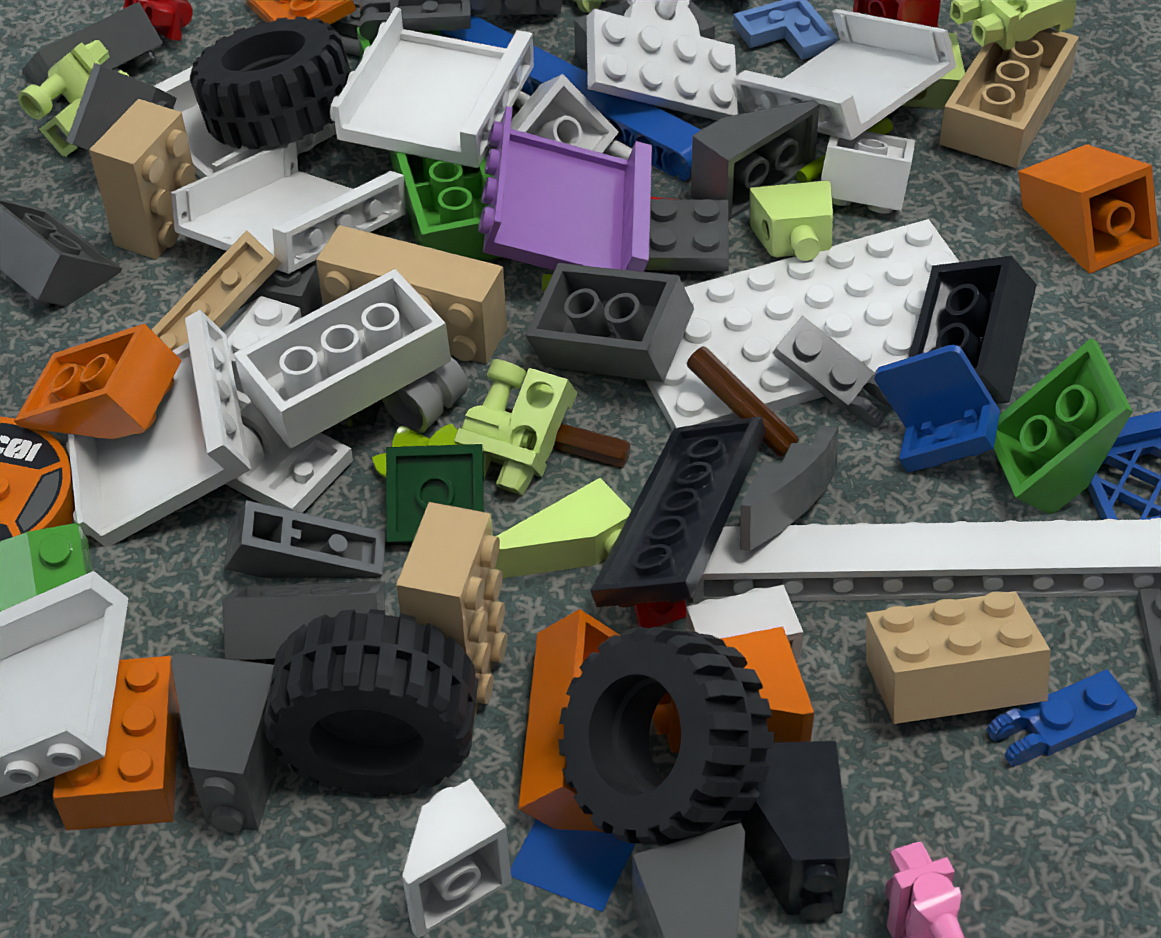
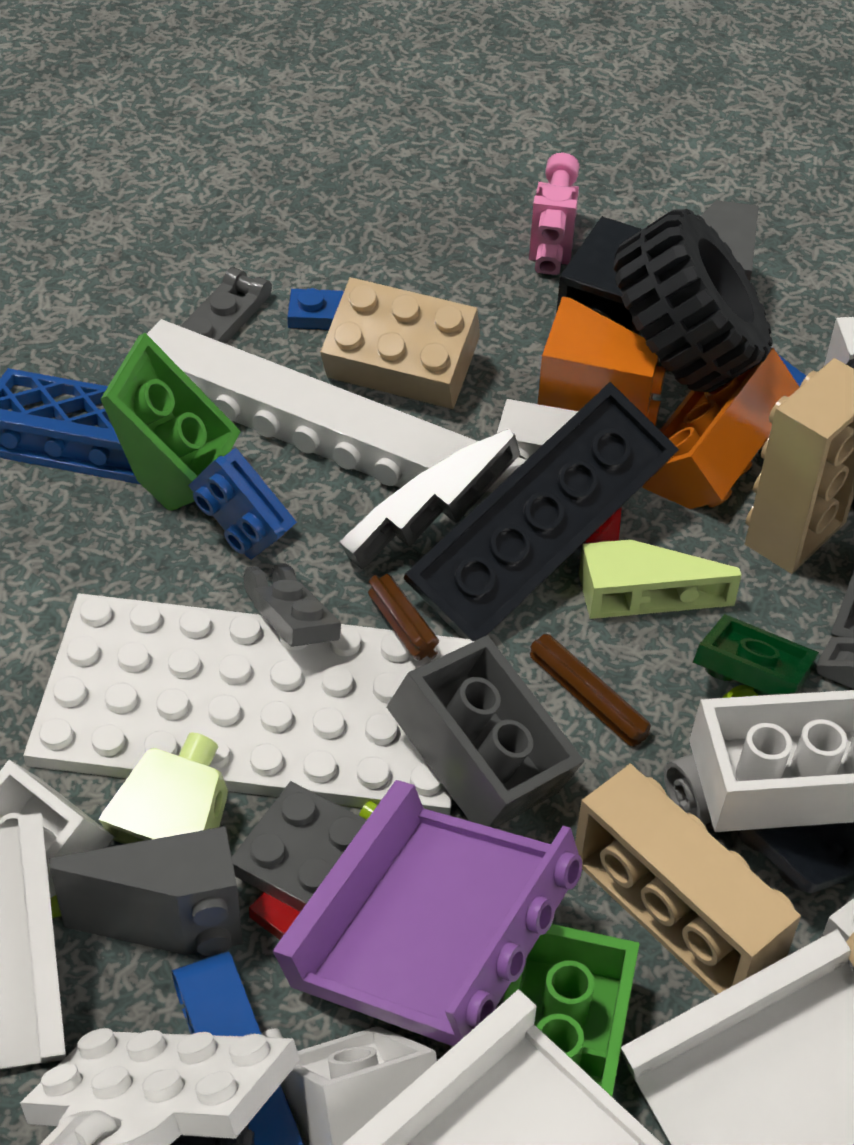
camera: 155 degrees left, 0 degrees up
yellowish green hips [454,359,577,496] -> none
black slope [909,256,1037,404] -> none

